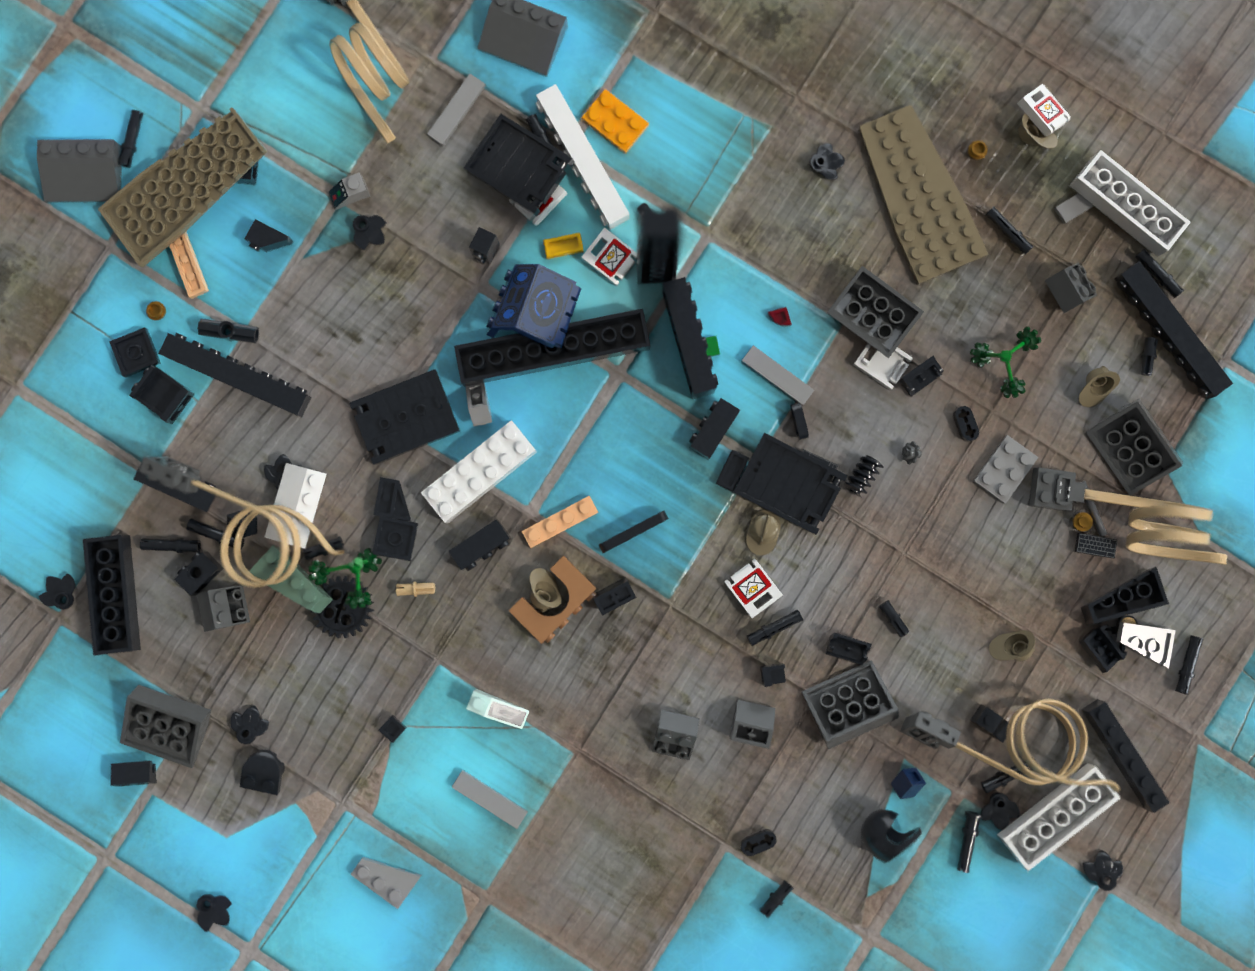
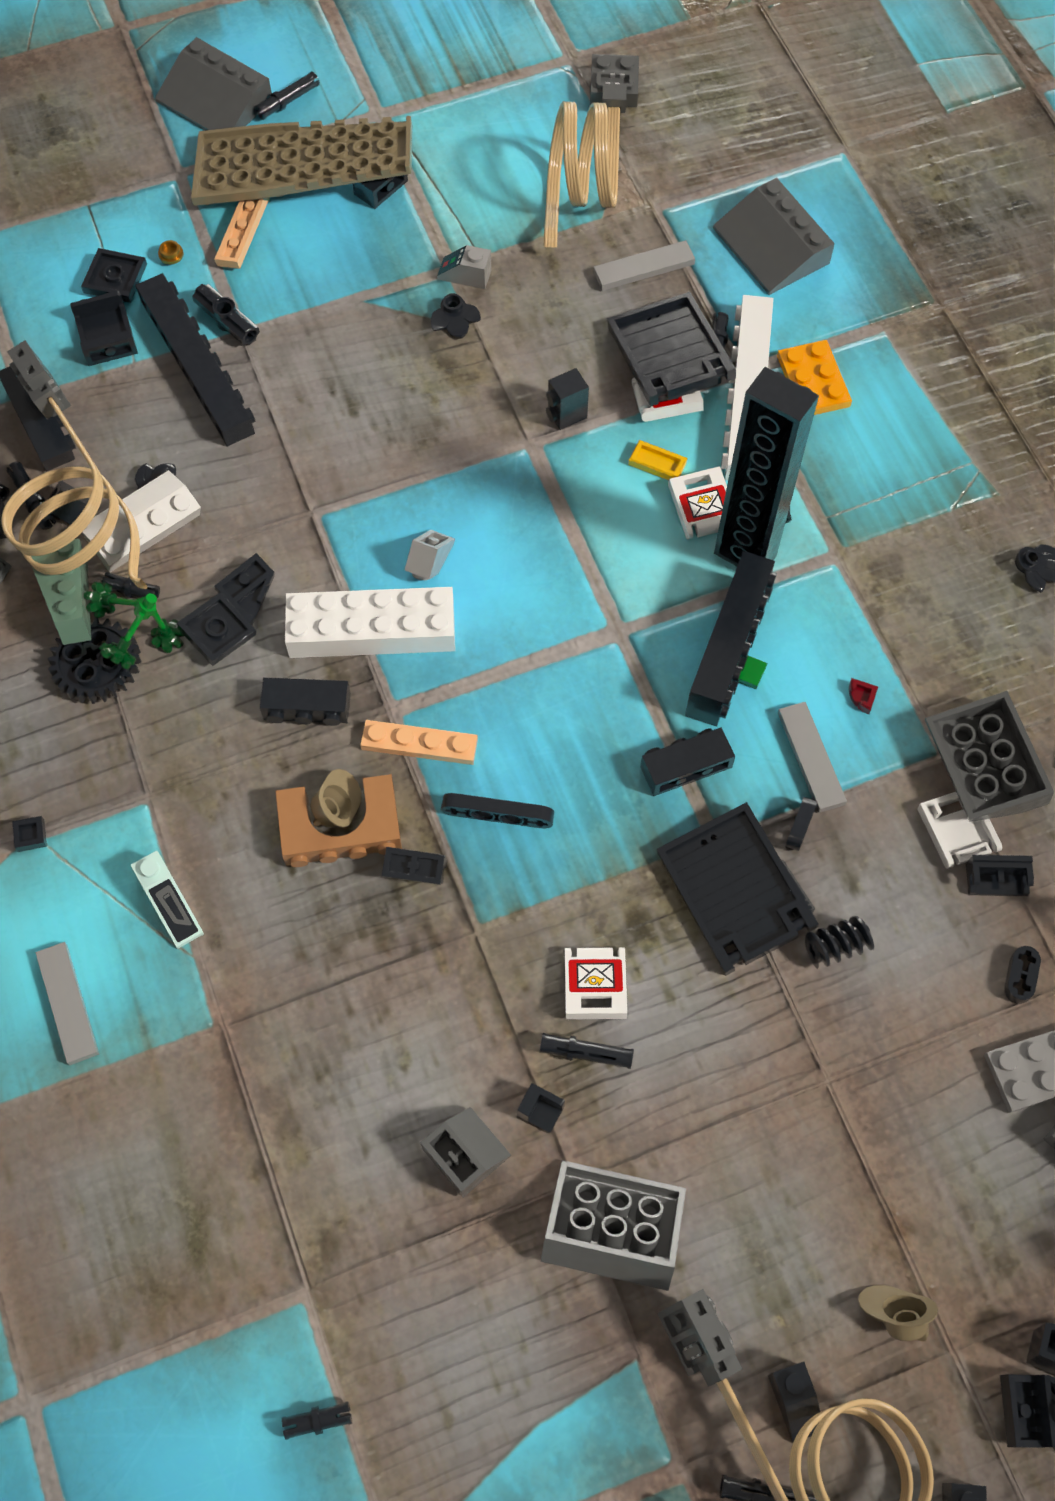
camera: 35 degrees right, 20 degrees down
black slope [244,219,293,252] -> none
black door [349,369,461,465] -> none
tan axle [396,581,435,597] -> none
black brick [454,309,651,387] -> none
dark blue hinge [486,264,581,348] -> none
dark grey slope [652,710,700,760] -> none
black tile [715,449,749,492] -> none
black beam [740,829,777,856] -> none
dark tan piece [746,510,781,555] -> none
black hinge [825,633,872,665] -> none
black piece [861,809,922,863] -> none
black axle [878,600,909,637] -> none
dark blue panel [891,767,926,799] -> none
dark grey plant [902,441,922,465] -> none

